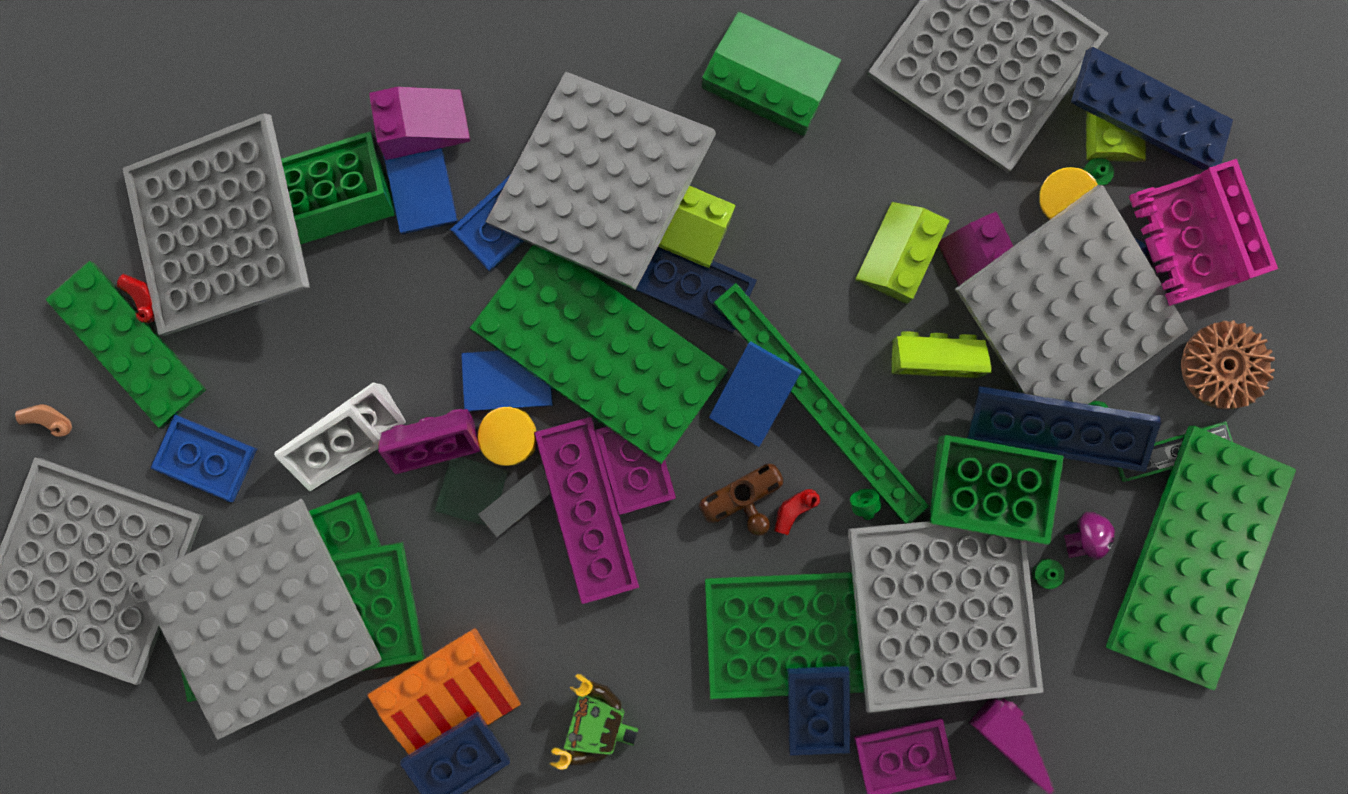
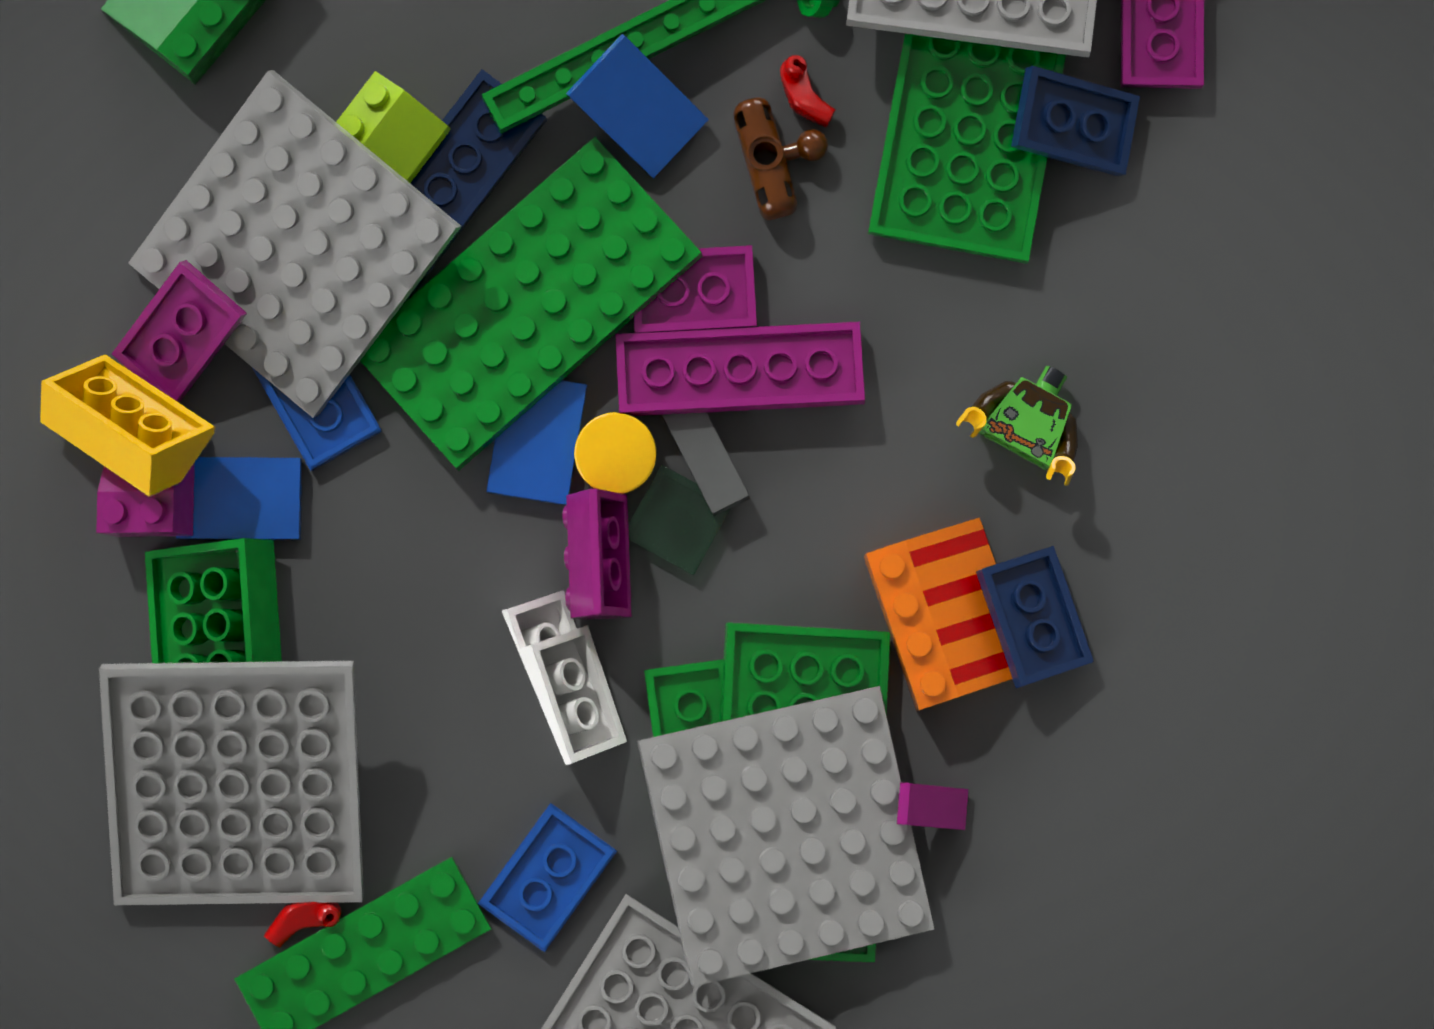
camera: 80 degrees left, 0 degrees up
none -> yellow slope [40,354,215,497]
none -> magenta plate [112,260,247,403]
none -> magenta tile [897,782,969,830]

